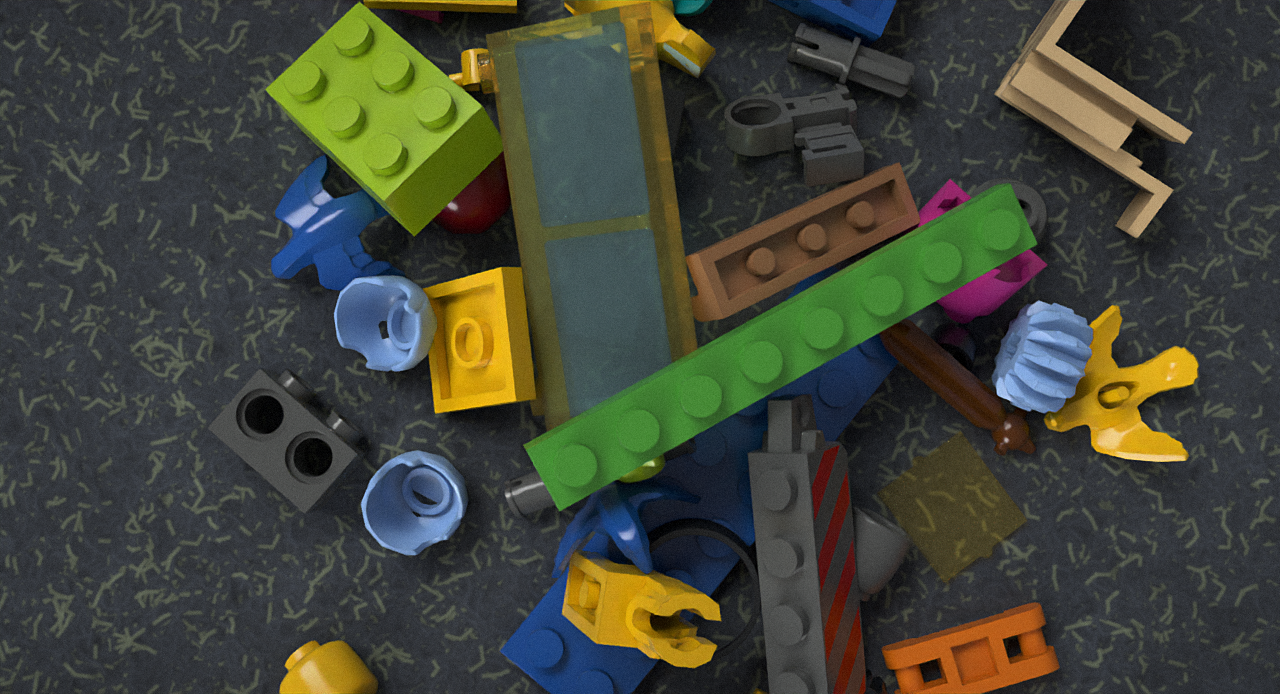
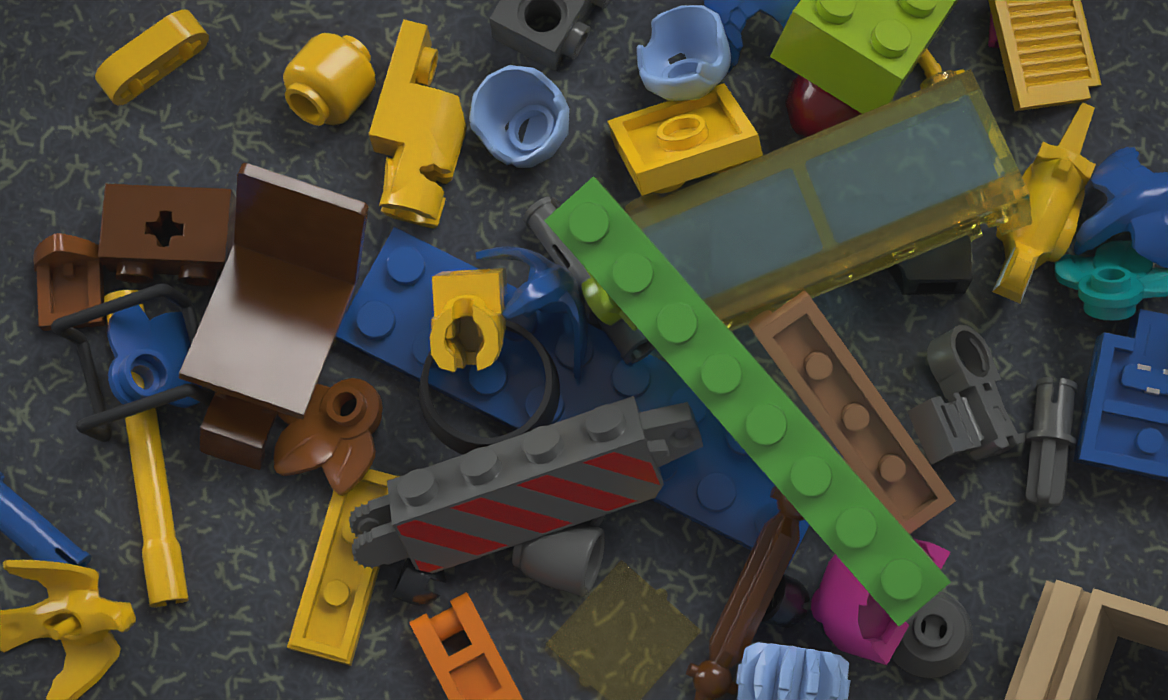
camera: 85 degrees right, 10 degrees down
none -> yellow plate [369,19,467,229]

